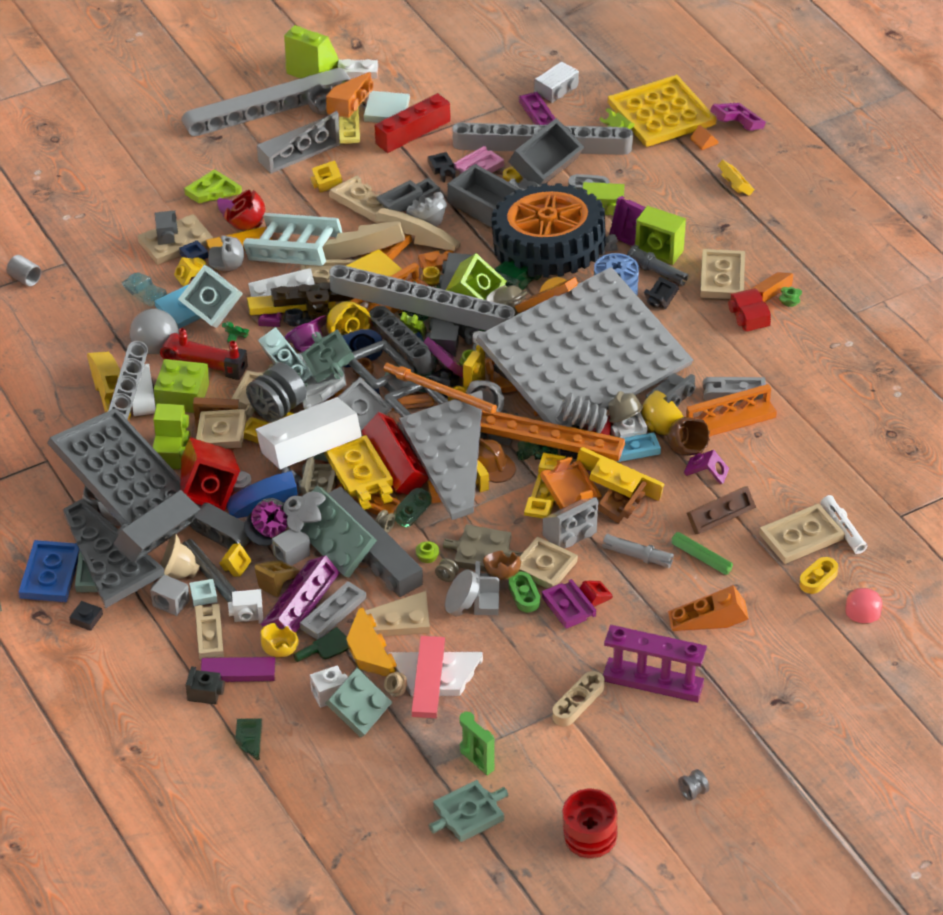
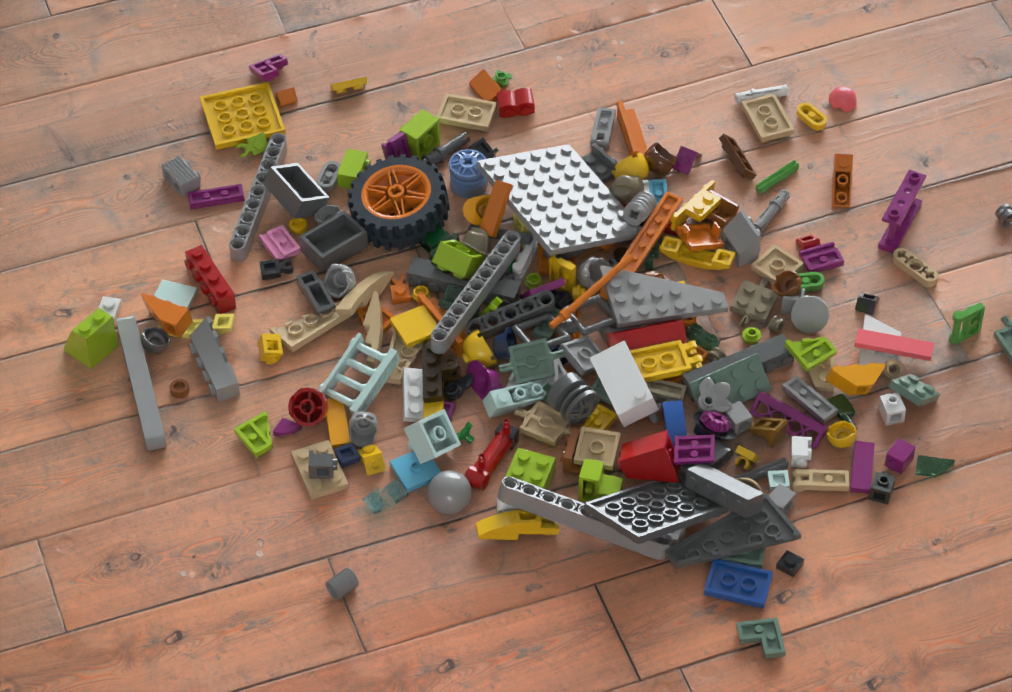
camera: 80 degrees left, 5 degrees up
none -> dark orange tile [170,379,190,398]
none -> magenta slope [674,434,715,465]
none -> lime wing [784,337,837,372]
none -> black slope [855,292,880,315]
none -> magenta brick [884,438,916,475]

